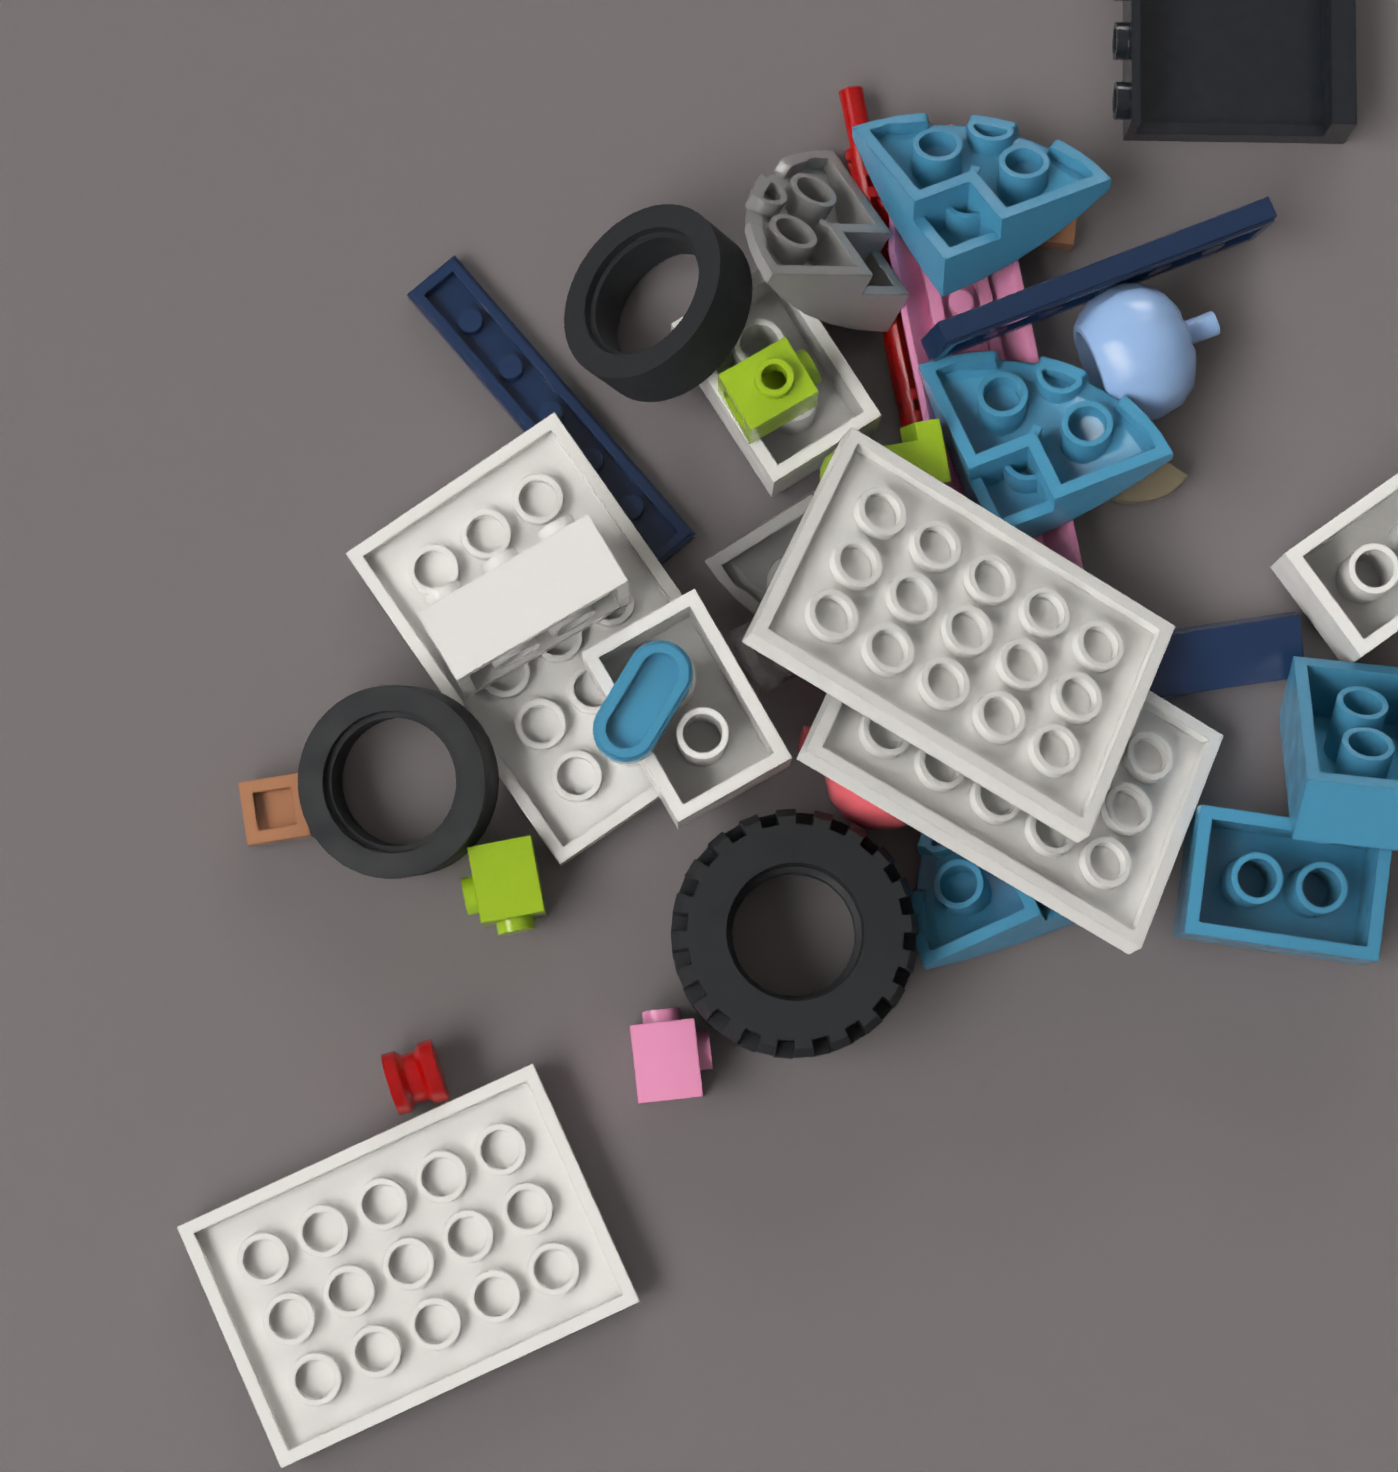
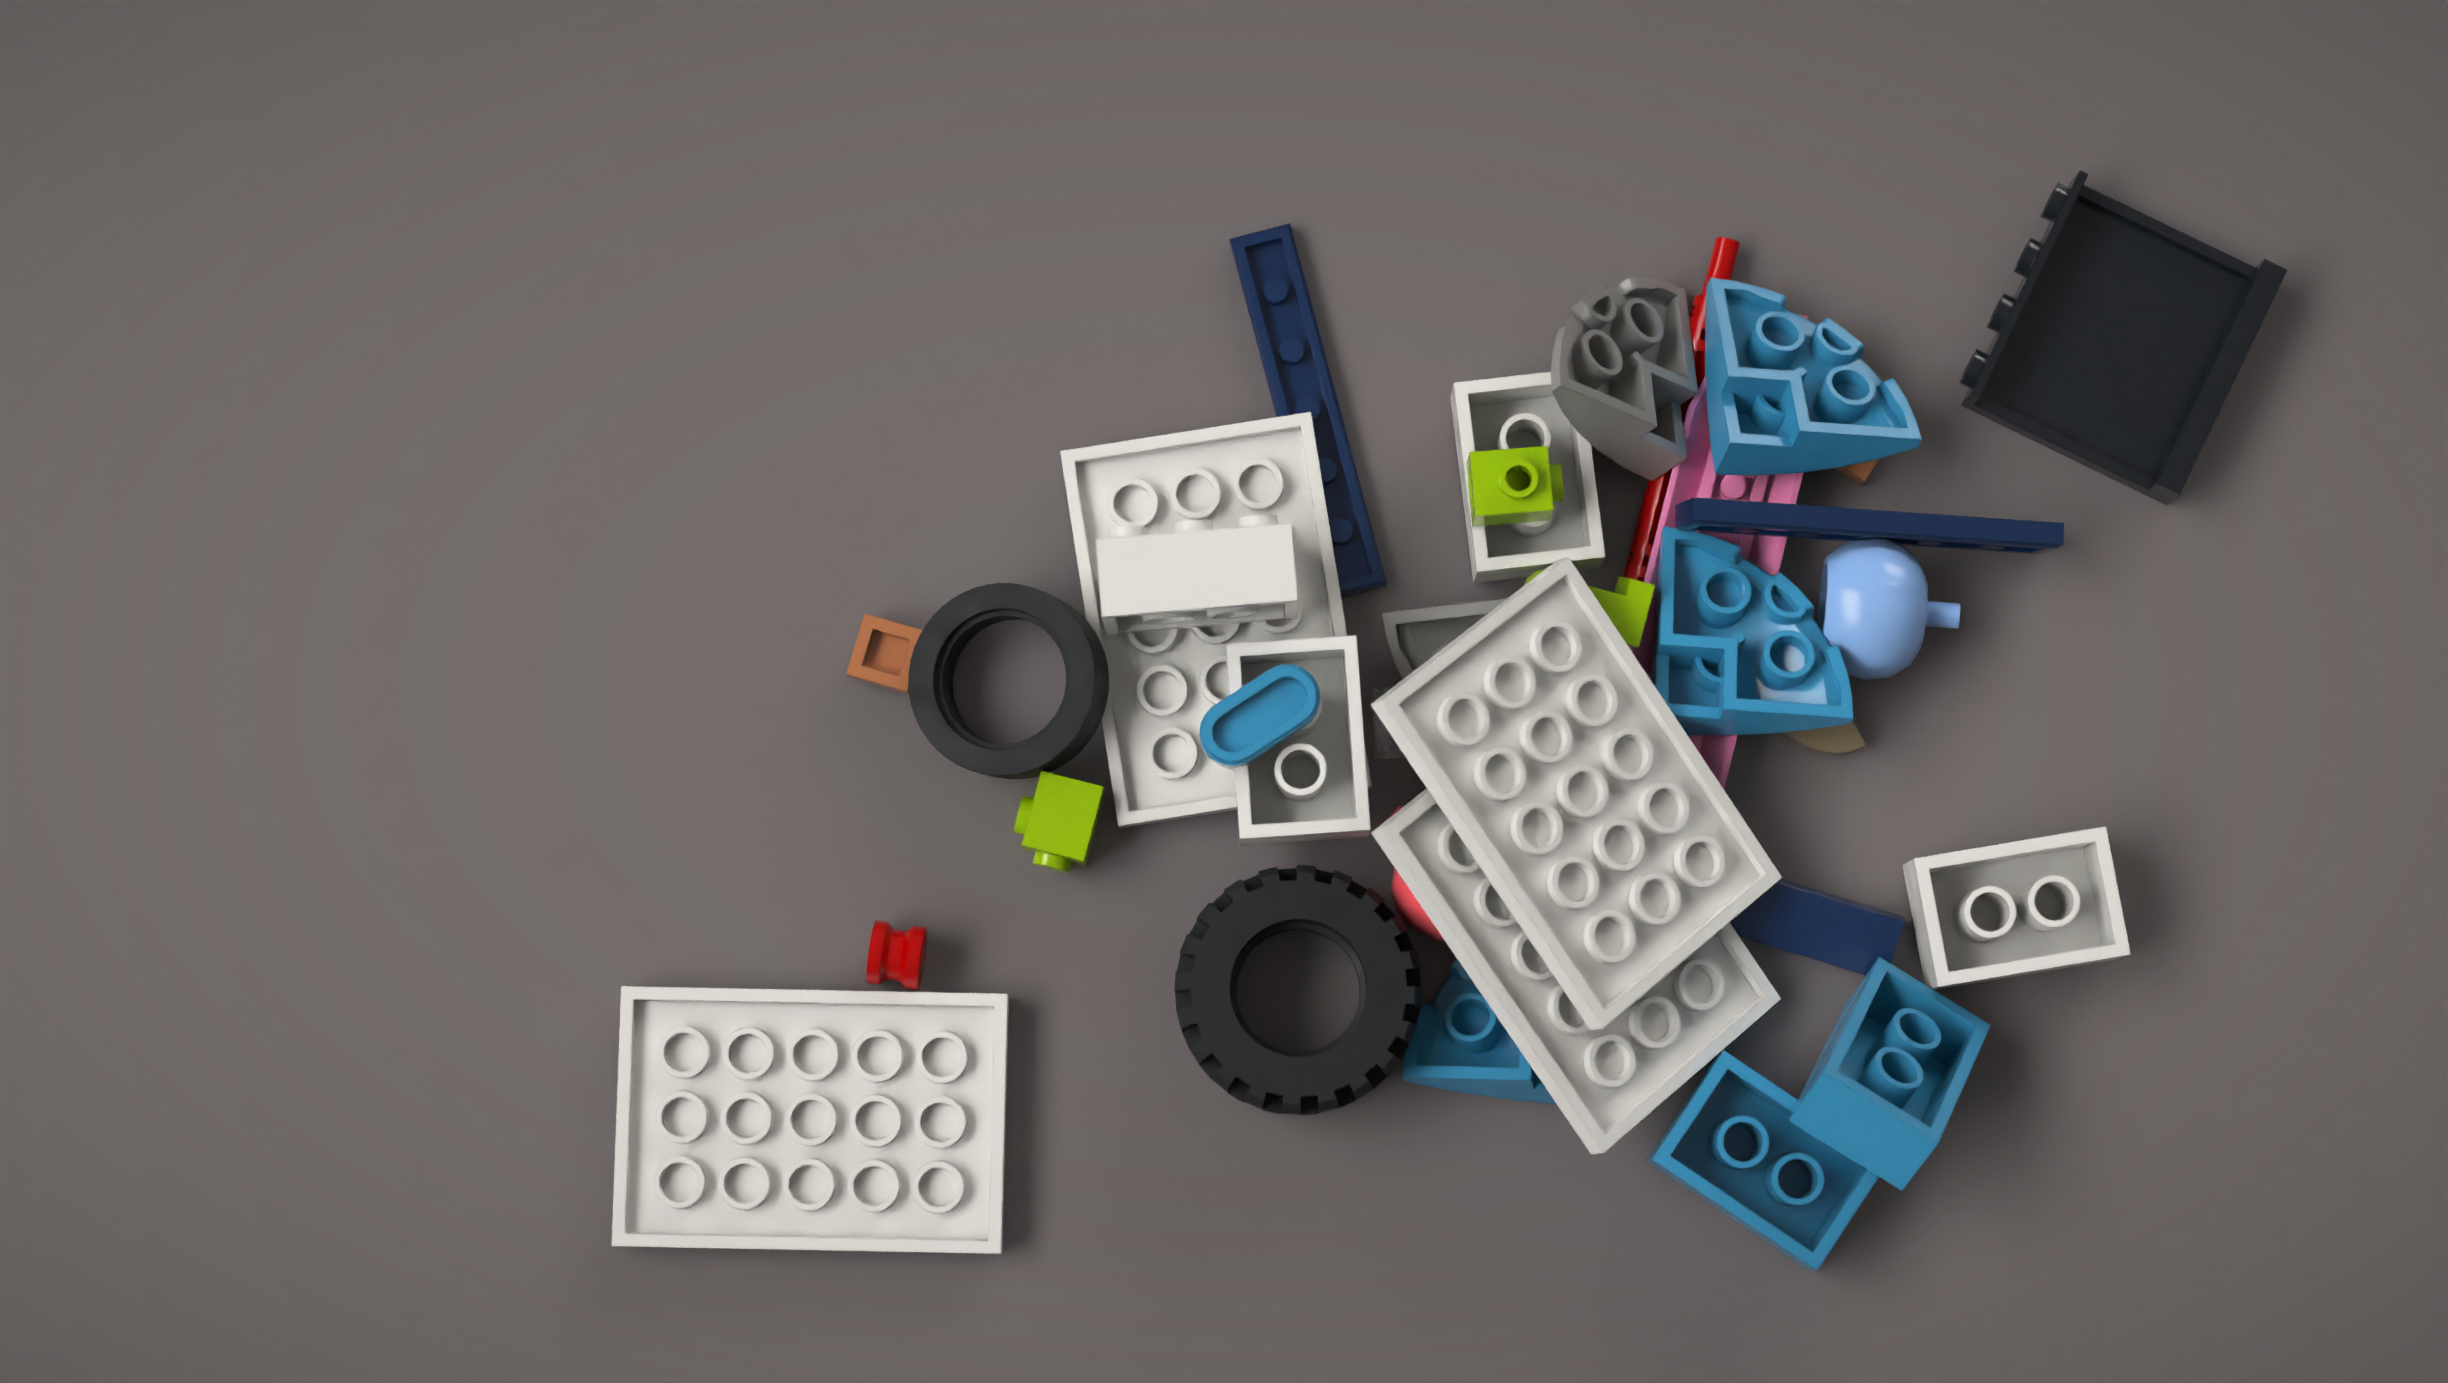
camera: 30 degrees right, 0 degrees up
black tyre [564,204,753,402] -> none
bright pink brick [630,1008,713,1104] -> none

